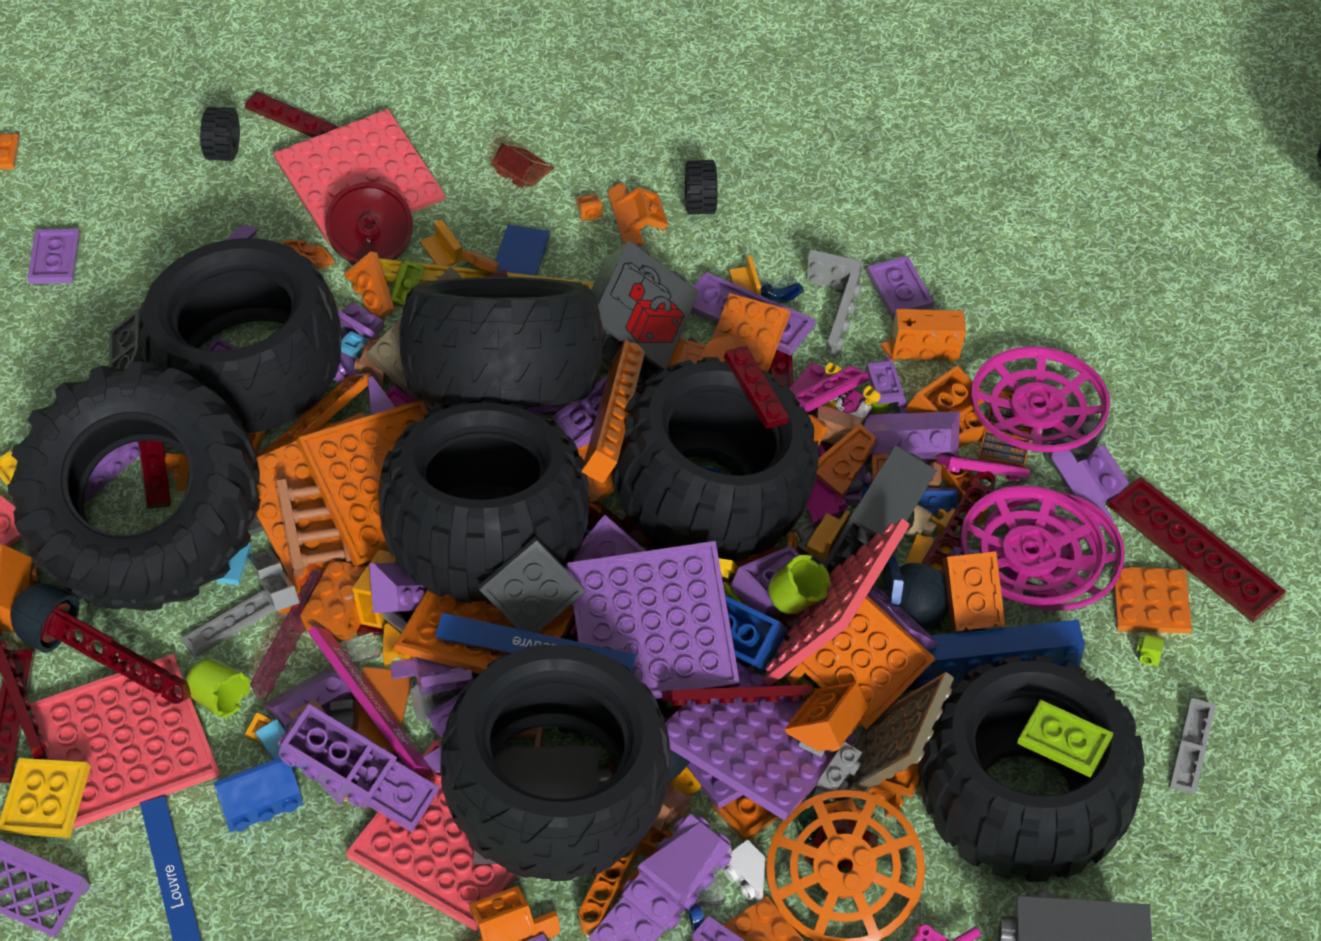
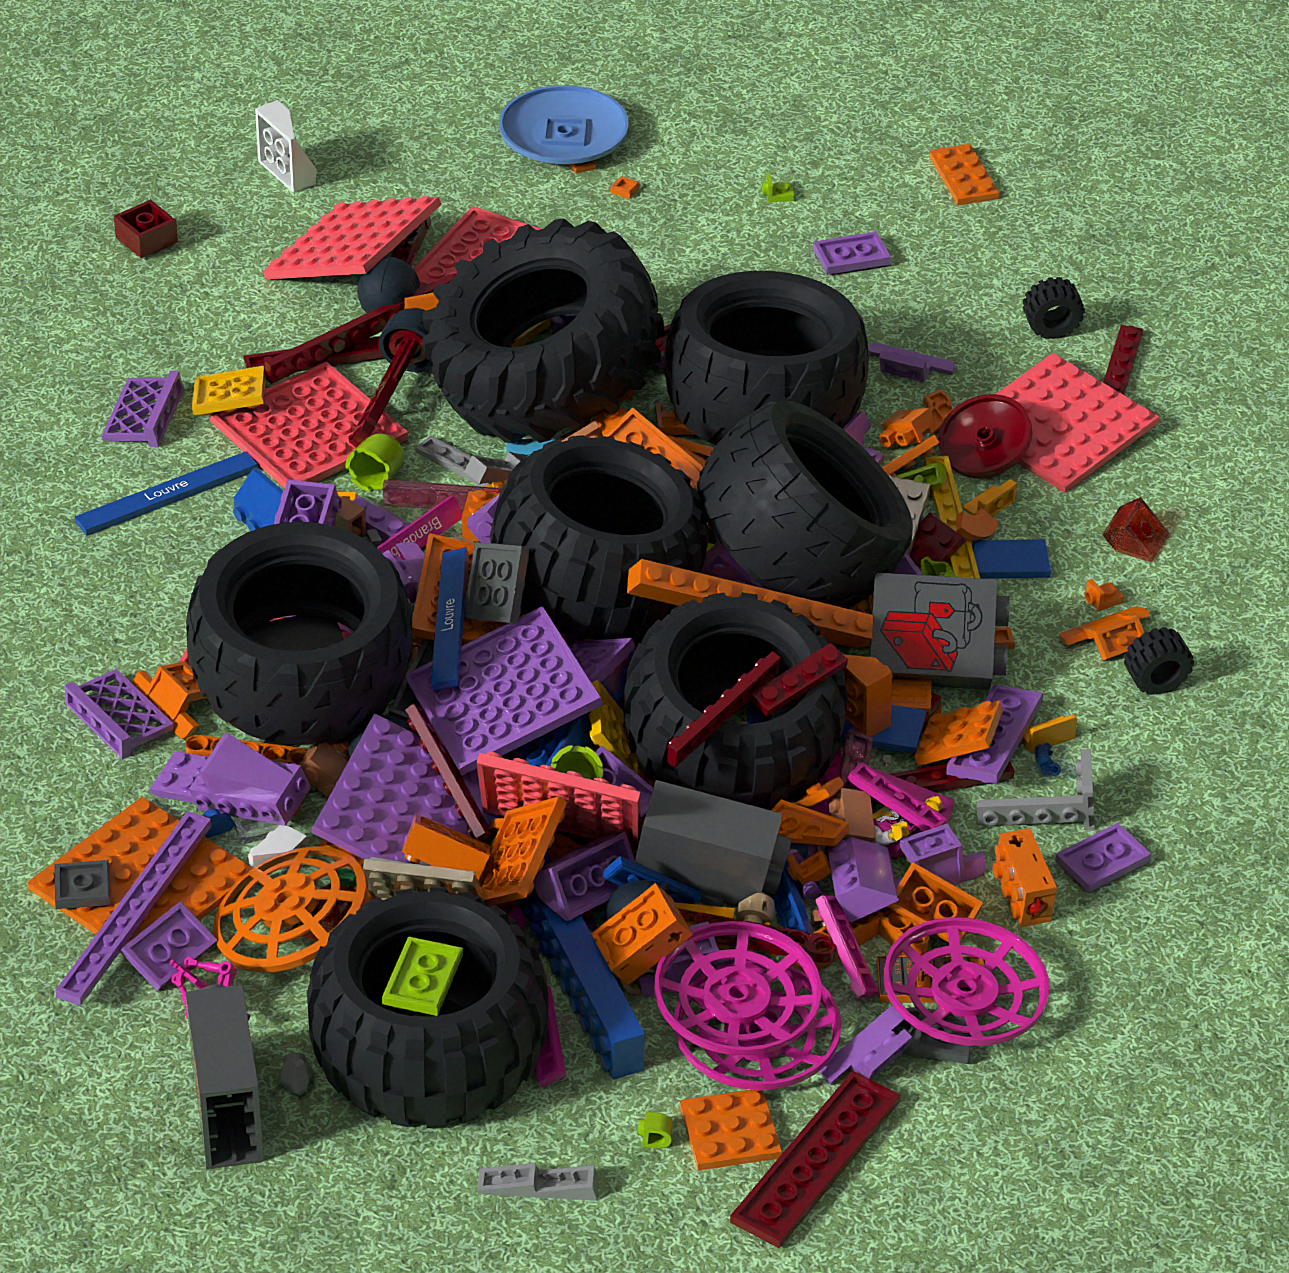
camera: 75 degrees right, 10 degrees down
none -> dark red plate [667,651,780,768]
none -> orange hips [879,408,938,447]

